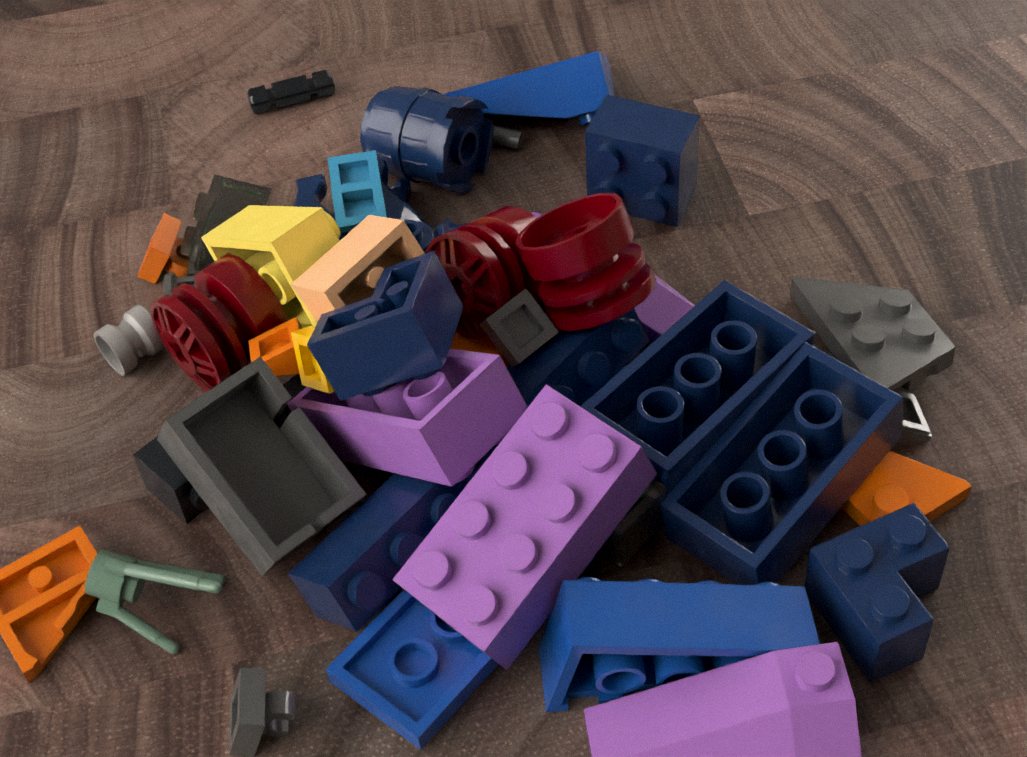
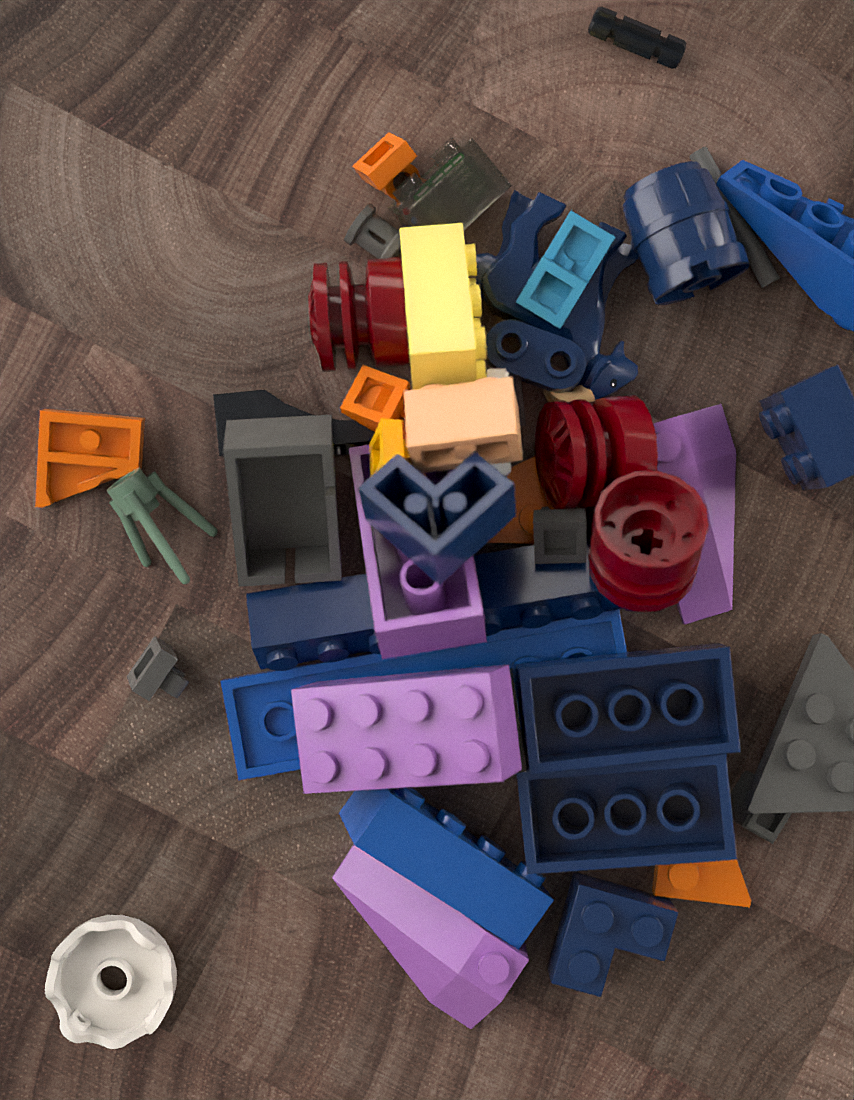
camera: 35 degrees right, 40 degrees up
light grey wheel [93,305,166,376] -> none

